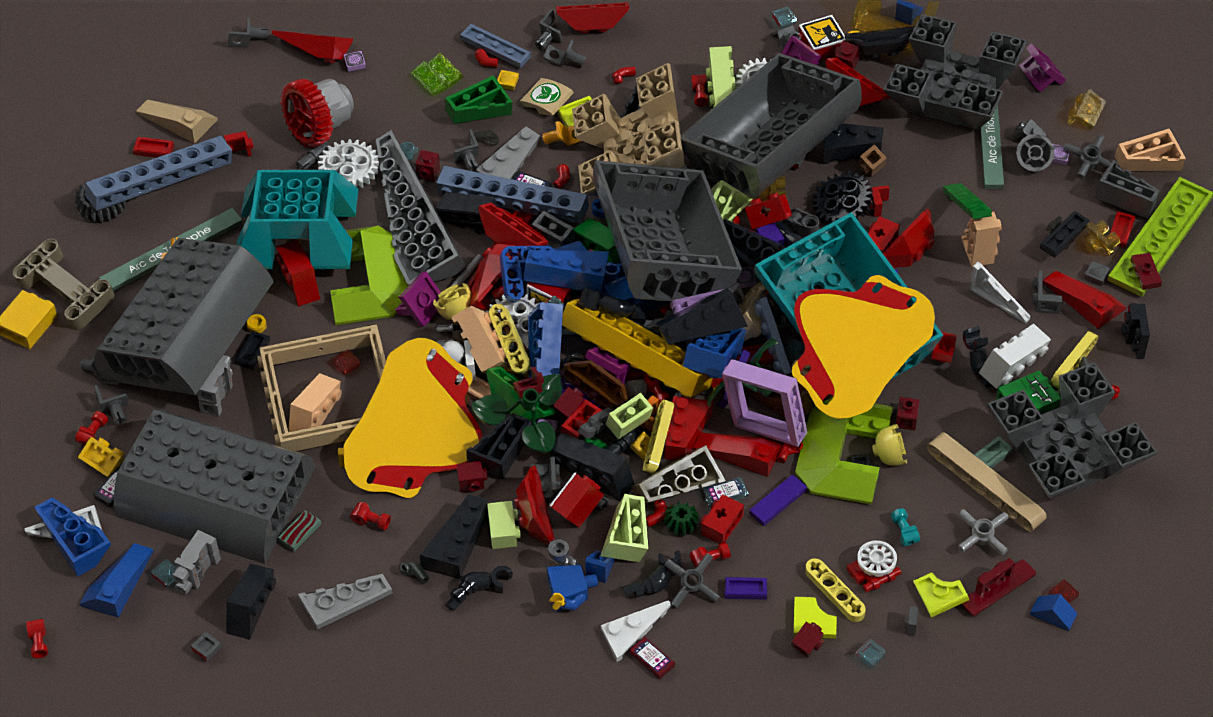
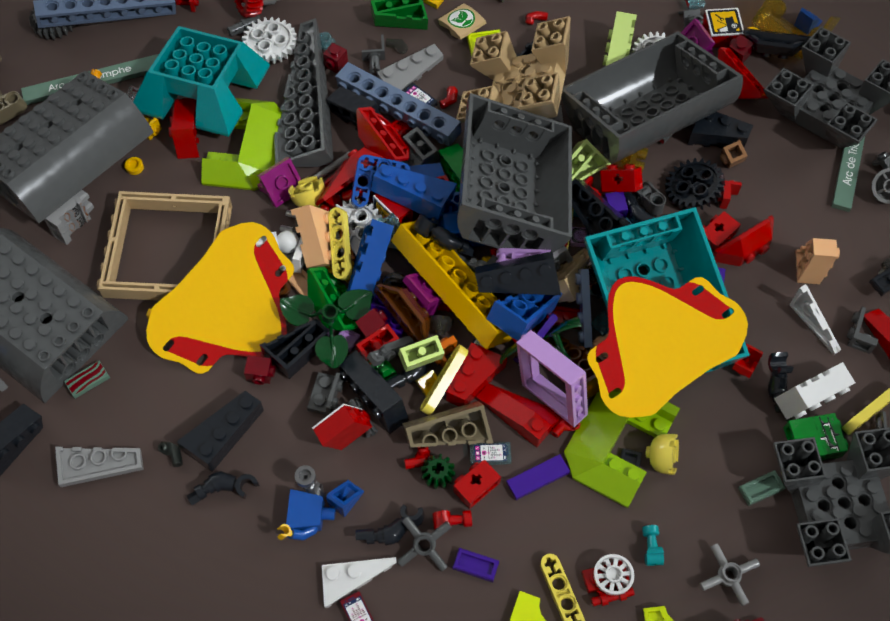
camera: 15 degrees right, 10 degrees up
black tile [235,331,270,370] -> none
light nougat wedge [289,373,342,432] -> none
clear red tile [332,349,360,375] -> none
red leg [350,502,391,531] -> none
yellowish green brick [487,501,520,549] -> none
dark red bracket [513,367,544,398] -> none
red wedge [514,465,555,545] -> none
light orange bracket [543,121,583,146] -> none
yellowish green wedge [601,494,648,562] -> none
red leg [644,373,672,407] -> none
red leg [691,74,709,107] -> none
dark red brick [896,397,920,431] -> none
tan beam [927,432,1047,532] -> none
green tile [943,183,992,219] -> none

